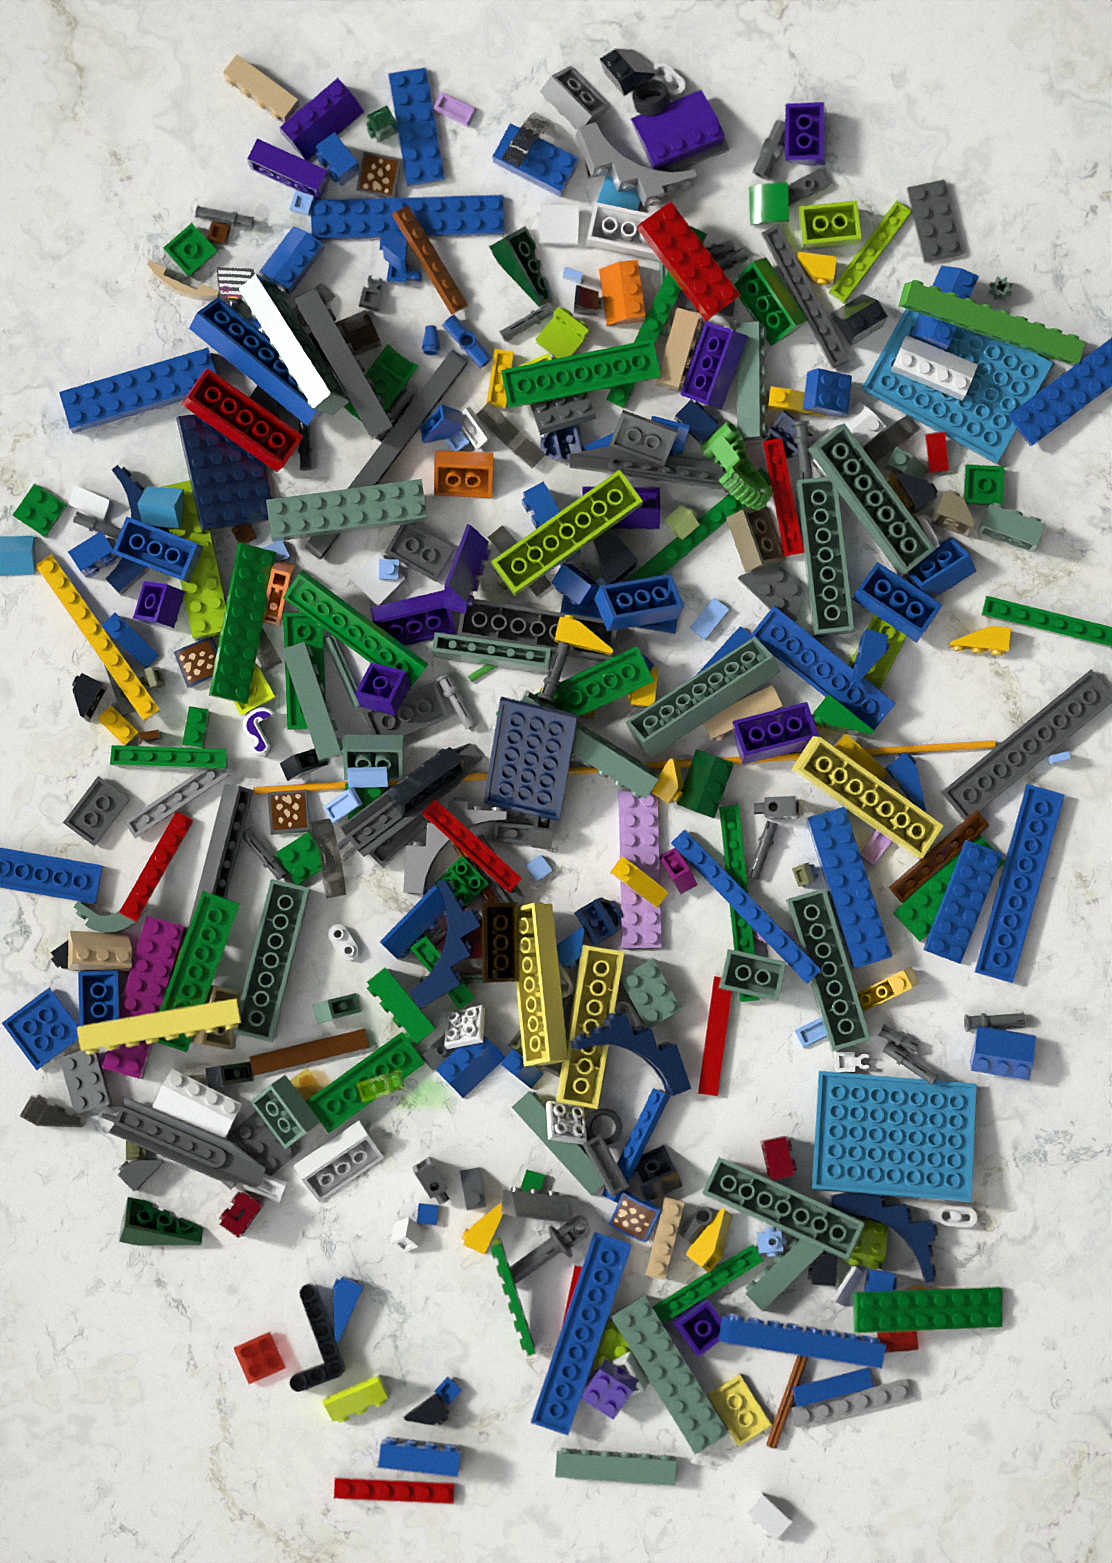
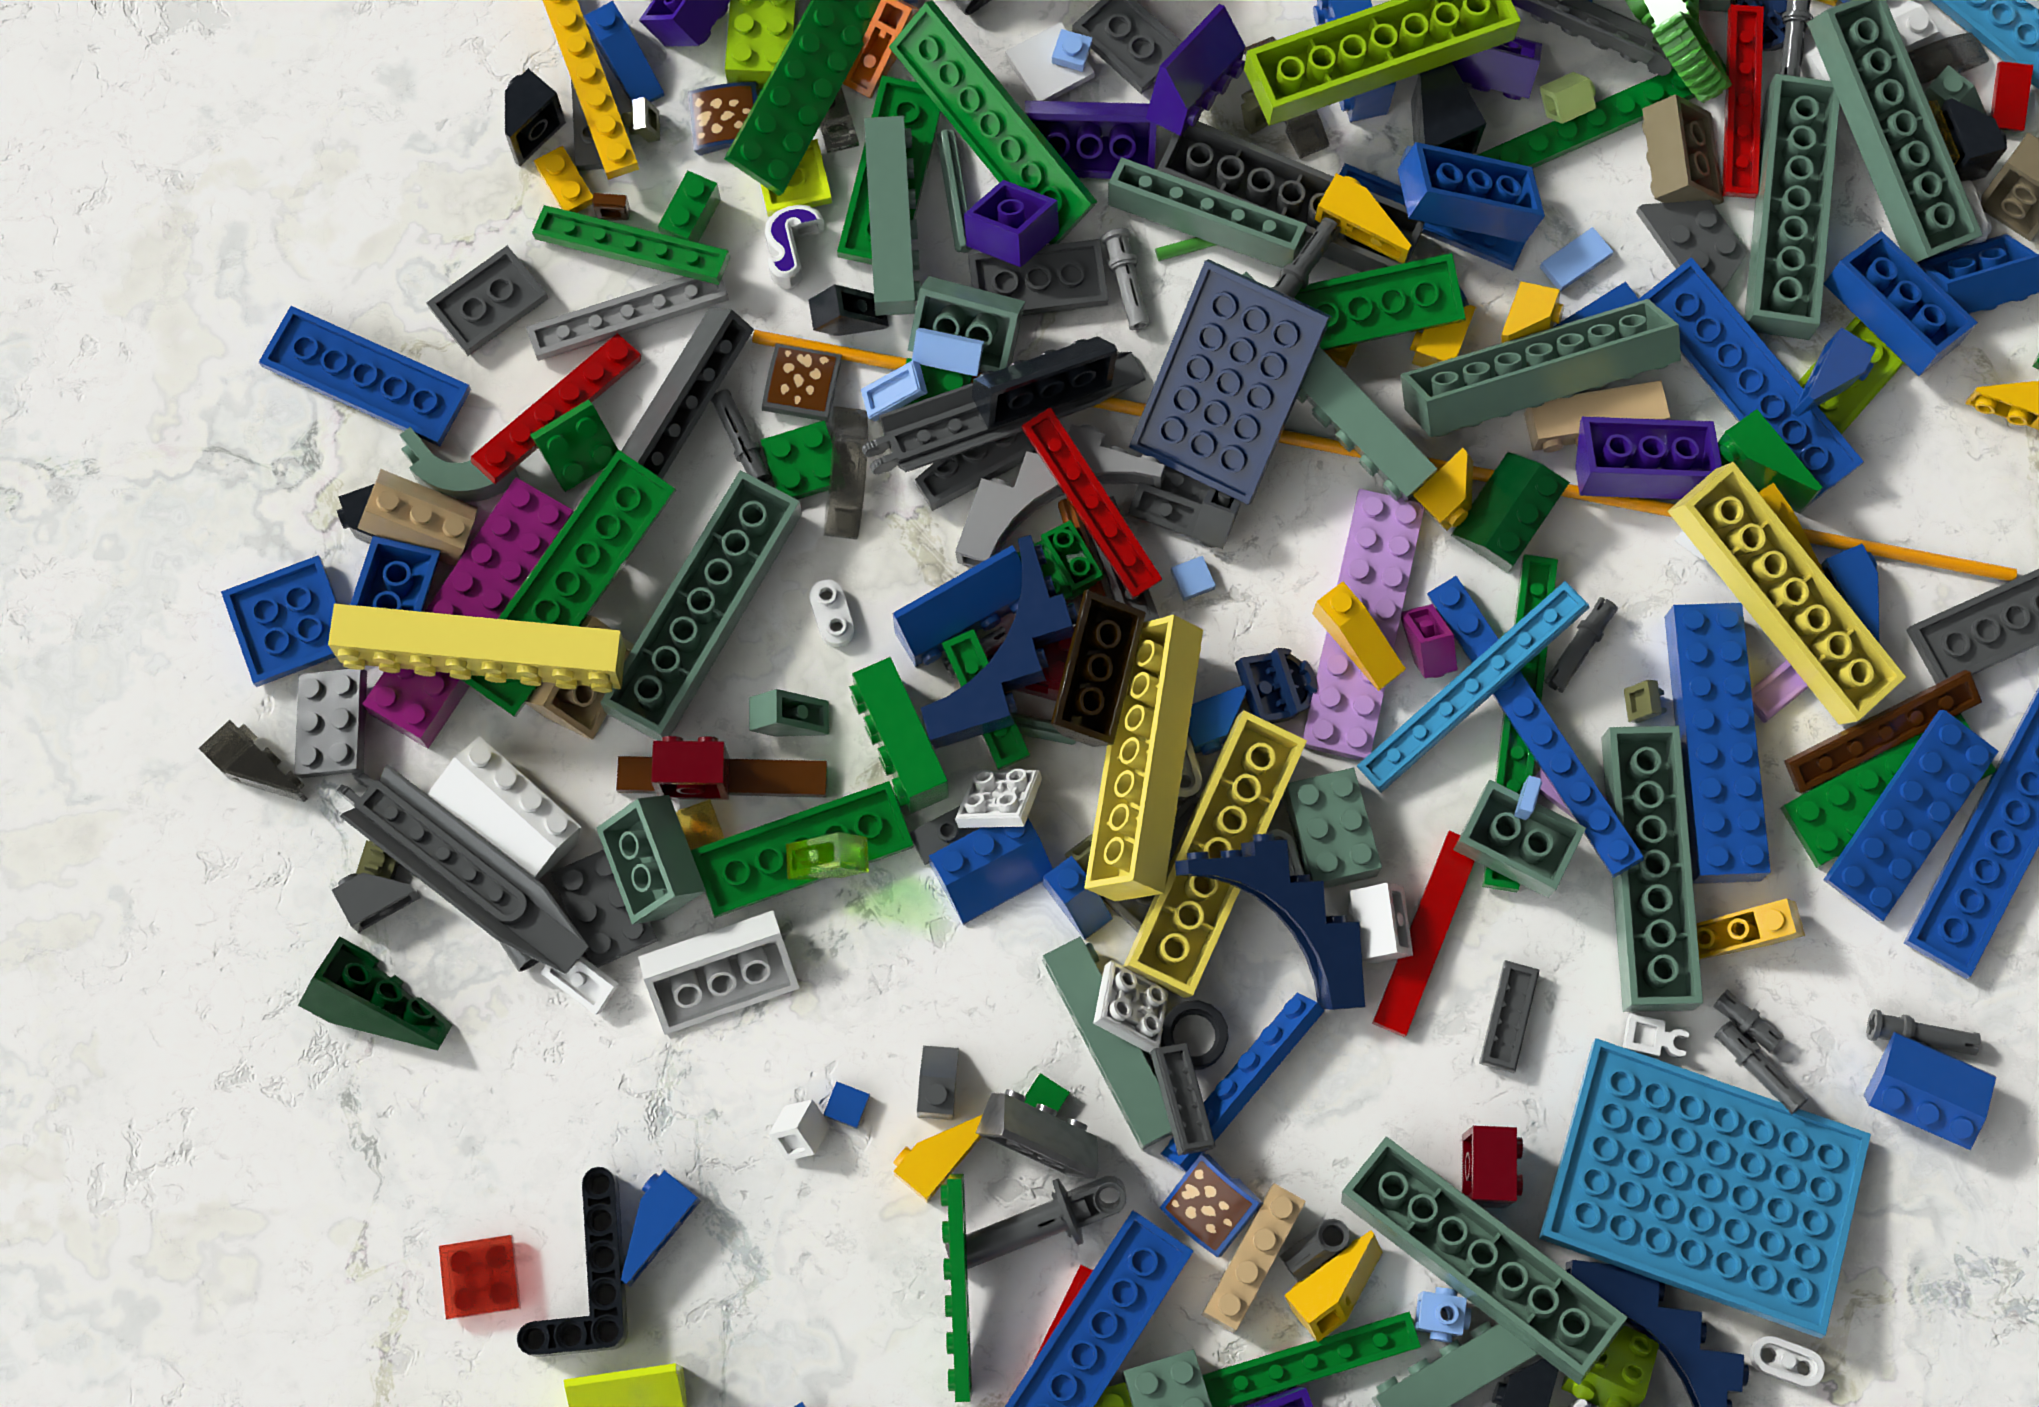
camera: 15 degrees right, 10 degrees down
black slope [205,1062,253,1088] -> none
dark red piece [219,1190,265,1238] -> none
dark grey torso [412,1157,450,1205] -> none
blue brick [551,563,600,606] -> none
black slope [634,1145,683,1201] -> none
dark grey torso [754,796,799,819] -> none
light blue tile [794,1018,827,1048] -> none
none -> green plate [530,399,618,492]
none -> dark red brick [651,736,730,800]
none -> white brick [1349,882,1413,963]
none -> dark azure tile [1357,581,1590,793]
none -> dark grey plate [1479,960,1540,1073]
none -> yellow slope [1501,281,1564,343]
none -> light blue tile [1514,775,1542,820]

